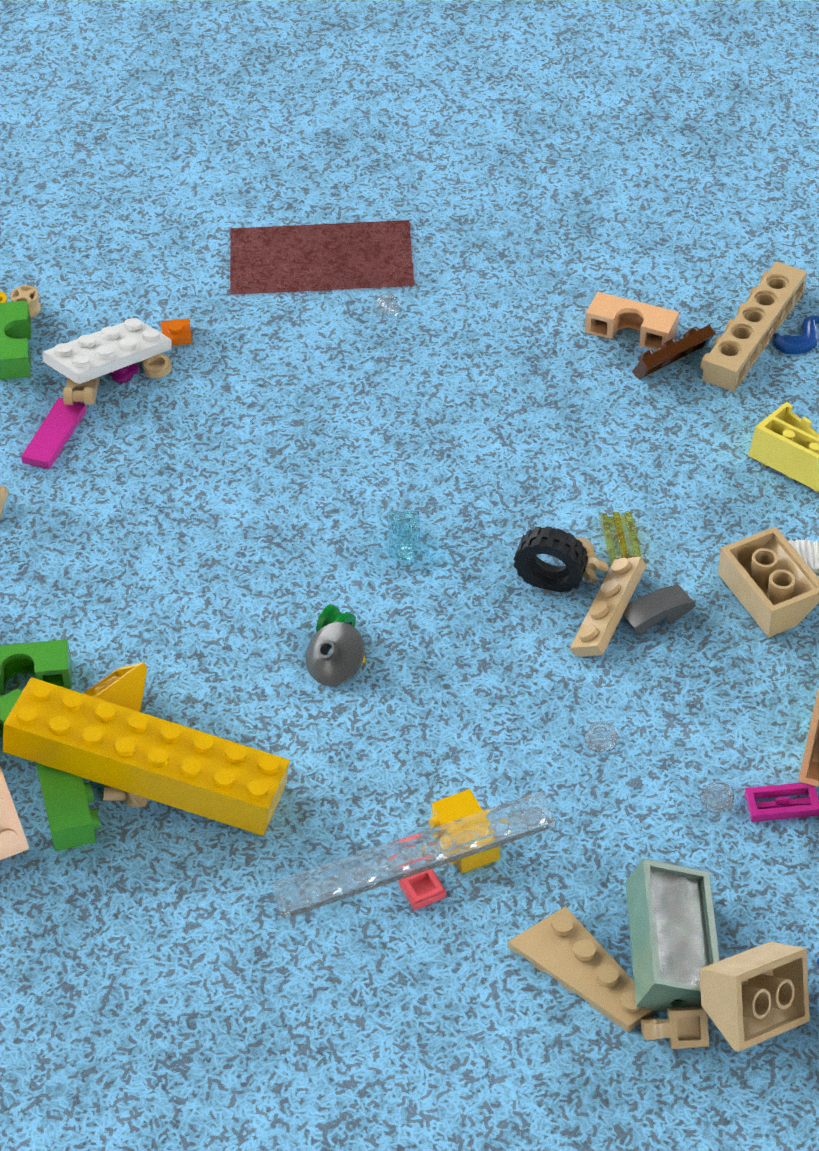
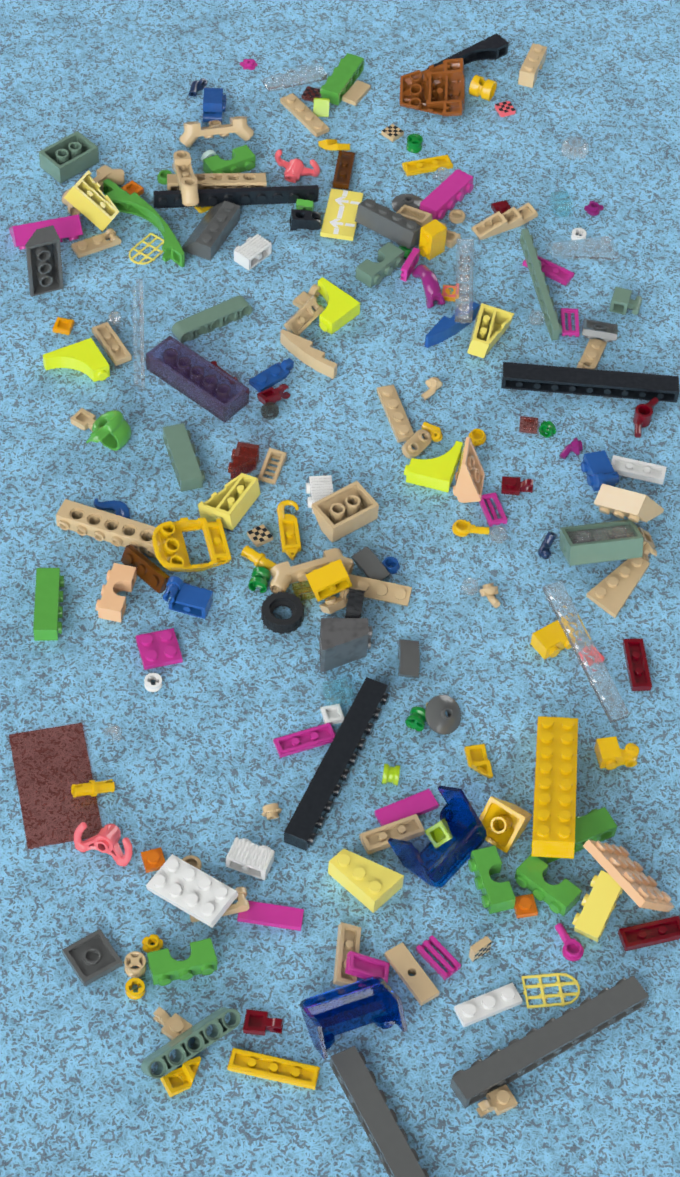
camera: 105 degrees left, 5 degrees up
none -> bright green brick [33,568,64,641]
none -> dark grey plate [62,929,123,987]
none -> yellow pin [71,779,115,798]
none -> coral piece [74,822,133,866]
none -> dark pink plate [135,628,183,670]
none -> yellow plate [142,934,163,953]
none -> white bush [144,673,162,692]
none -> yellow slope [152,517,231,572]
none -> blue hinge [163,576,213,619]
none -> white brick [226,837,275,880]
none -> yellow pin [241,545,276,571]
none -> tan tile [247,525,273,547]
none -> green wheel [248,567,271,593]
none -> black tyre [261,592,304,634]
none -> tan plate [262,803,282,820]
none -> tan plate [269,548,354,593]
none -> dark pink tile [273,723,335,758]
none -> yellow plate [277,500,301,561]
none -> black brick [284,677,390,851]
none -> yellow brick [306,559,353,602]
none -> flat silver slope [319,618,372,672]
none -> white tile [320,703,344,725]
none -> light yellow wedge [328,849,404,913]
none -> tan plate [359,814,425,855]
none -> dark pink tile [374,789,439,826]
none -> blue plate [382,557,400,574]
none -> lime wheel [382,763,401,786]
none -> clear blue windscreen [388,786,487,888]
none -> dark grey slope [398,639,420,678]
none -> lime slope [424,818,453,849]
none -> yellow plate [452,519,489,537]
none -> yellow slope [464,744,493,779]
none -> tan plate [479,583,500,608]
none -> dark blue arm [538,531,557,560]
none -> yellow brick [594,736,639,770]
none -> dark red plate [622,638,652,691]

